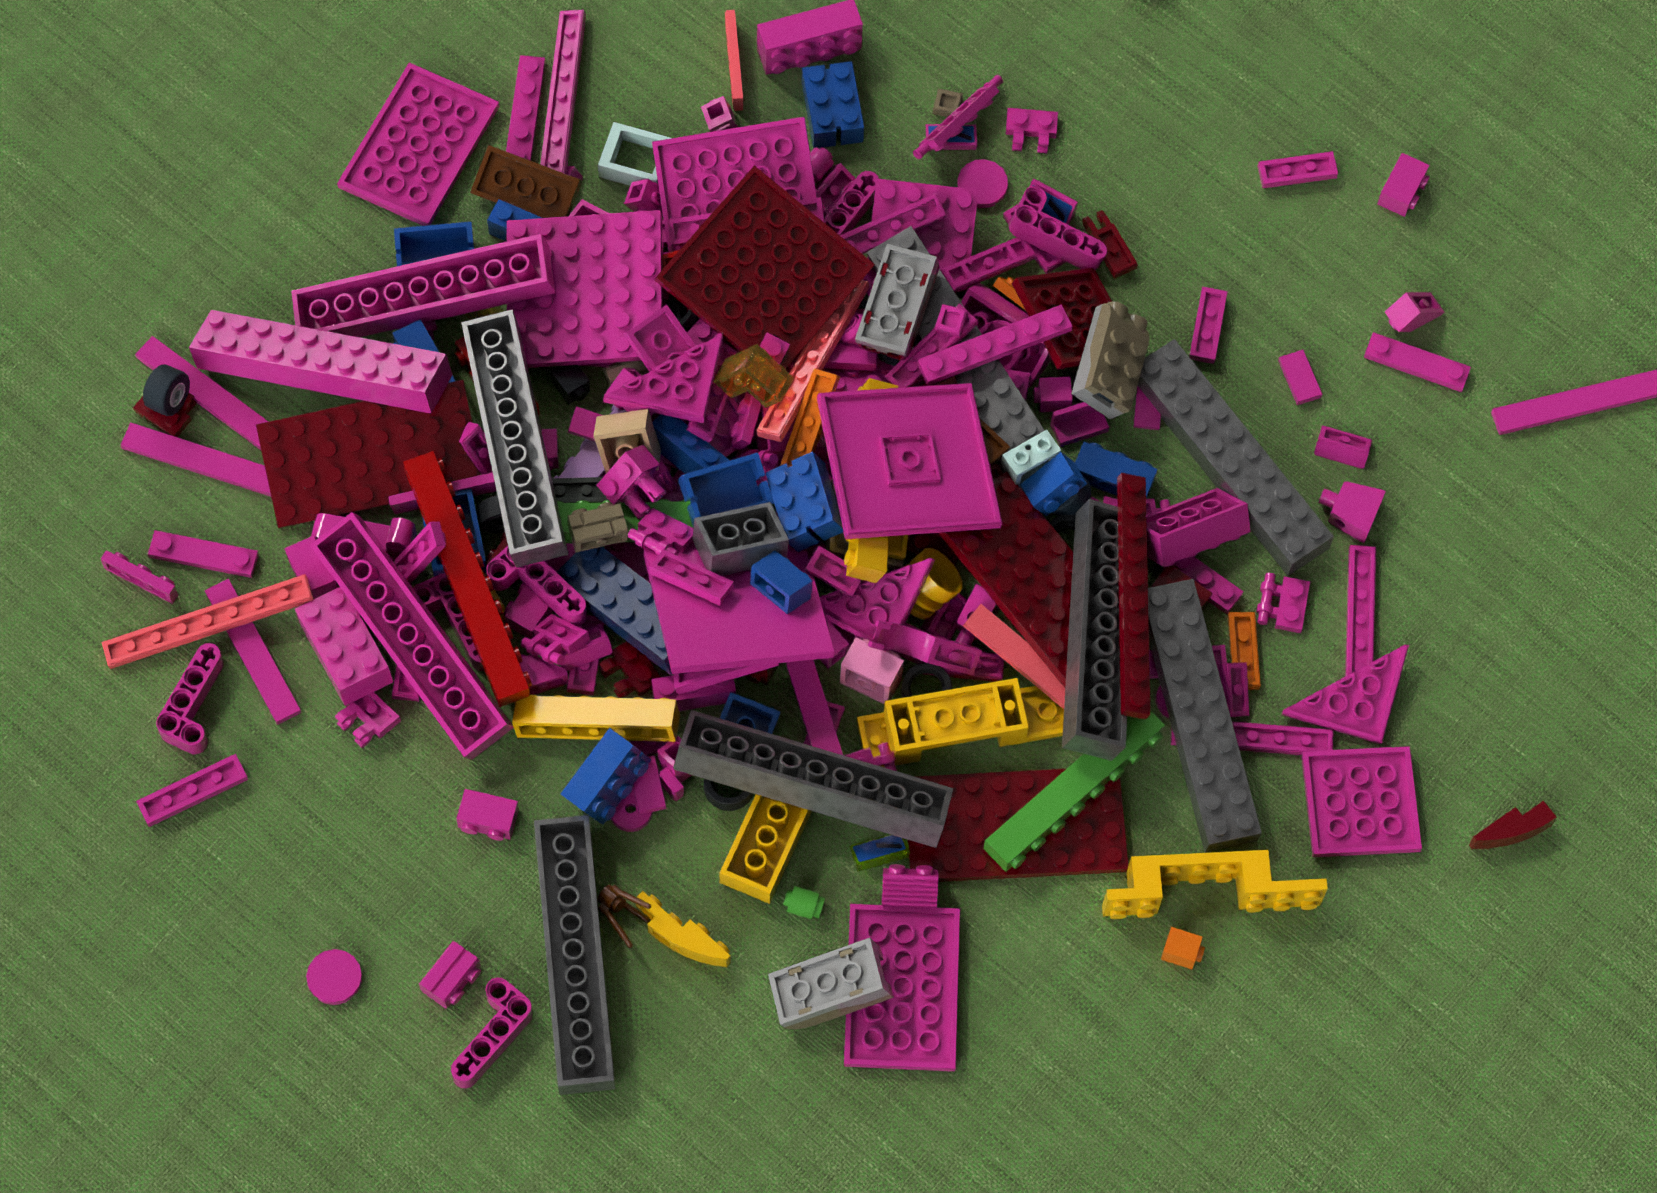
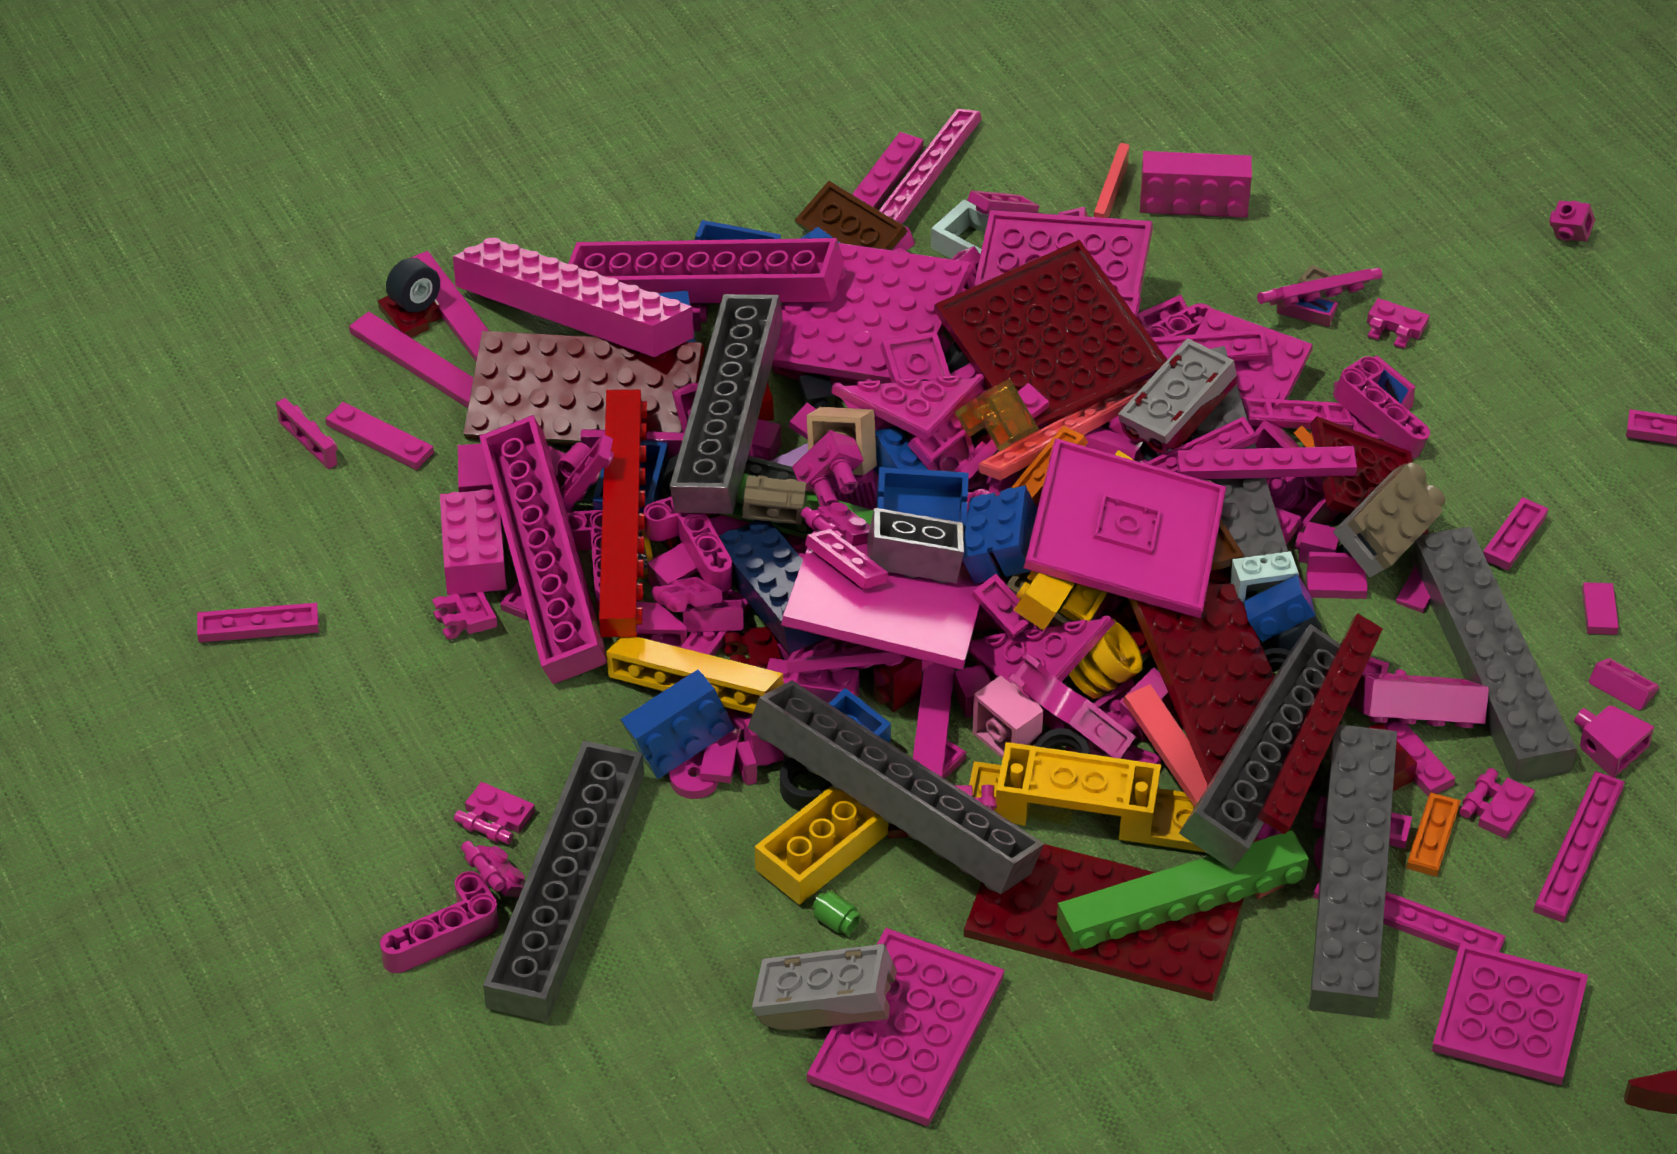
camera: 25 degrees right, 20 degrees down
coral tile [102,574,314,669] -> none
dark pink beam [156,643,224,754] -> none
dark pink tile [204,578,301,725] -> none
dark pink tile [306,949,362,1005] -> none
dark pink plate [337,62,500,226] -> none
dark pink brick [419,941,481,1009] -> none
dark pink brick [456,789,519,841] -> none
reddish brown plant [597,884,651,948] -> none
yellow slope [636,891,731,967] -> none
blue brick [750,550,813,614] -> none
blue piece [801,61,864,149] -> none
dark pink brick [810,147,834,183] -> none
slope [849,834,910,872] -> none
dark pink brick [882,864,938,908] -> none
dark pink tile [935,304,968,337] -> none
dark pink tile [957,159,1008,208] -> none
blue brick [1075,442,1158,499] -> none
dark red hinge [1082,210,1138,279] -> none
yellow bracket [1102,850,1328,919] -> none
orange brick [1161,927,1205,969] -> none
dark pink slope [1216,662,1249,717] -> none
dark pink tile [1281,644,1409,745] -> none
none -> dark pink plate [454,781,535,844]
none -> dark pink plate [461,841,526,898]
none -> dark pink plate [967,190,1040,215]

